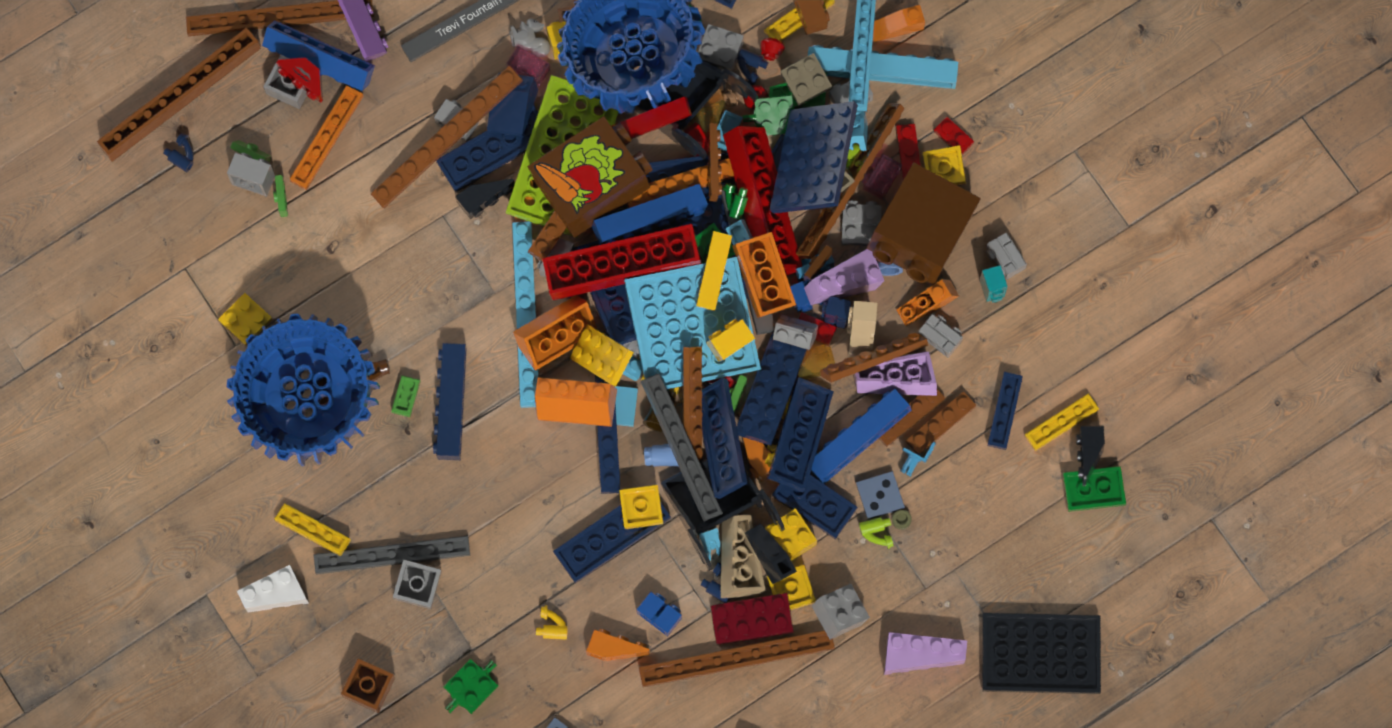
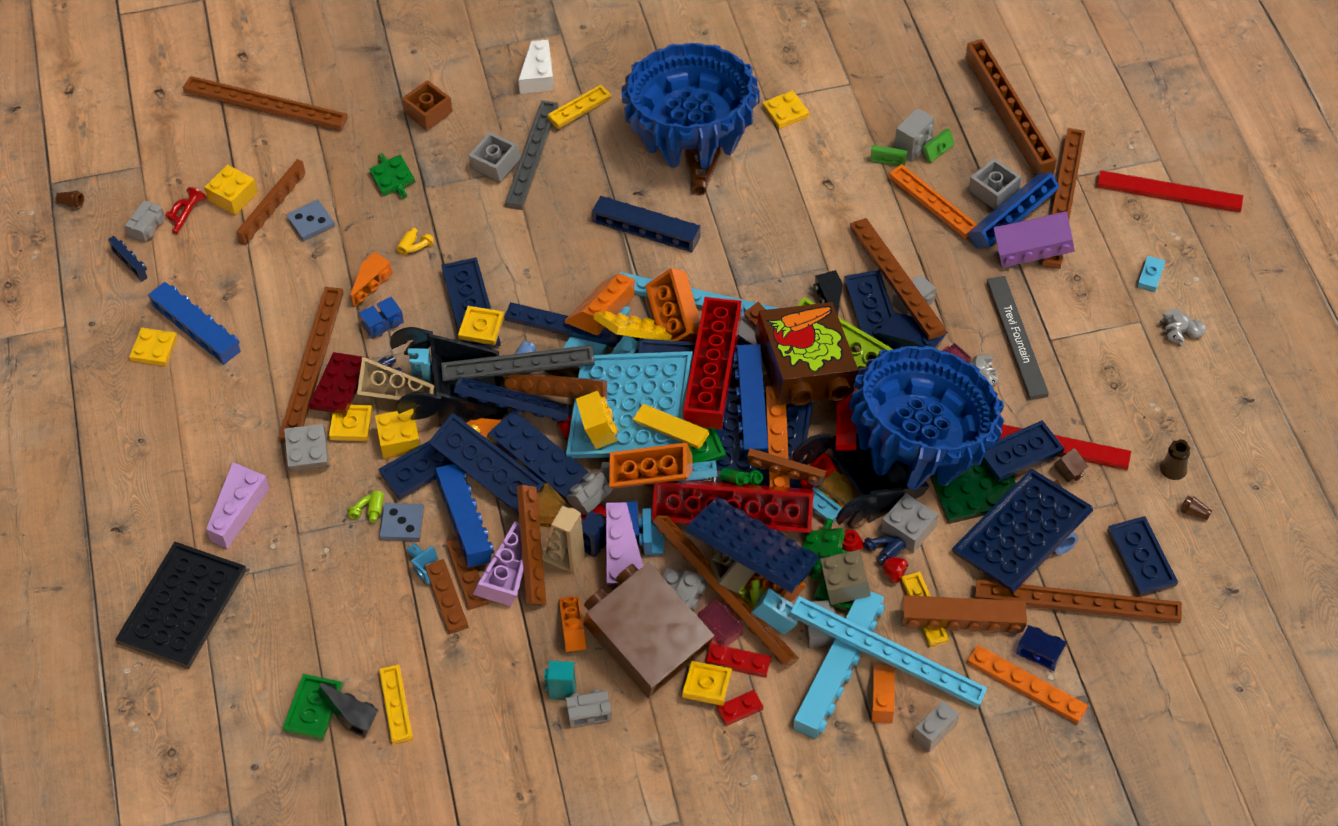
camera: 110 degrees right, 20 degrees down
dark blue plant [163,133,194,173] -> none
red slope [276,58,323,103] -> none
bright green plate [391,375,421,417] -> none
bright green plate [730,375,747,413] -> none
black slope [745,524,797,584] -> none
reddish brown plate [804,245,833,283] -> none
olive tile [892,510,912,530] -> none
light grey brick [918,314,963,358] -> none
dark blue plate [987,372,1023,450] -> none

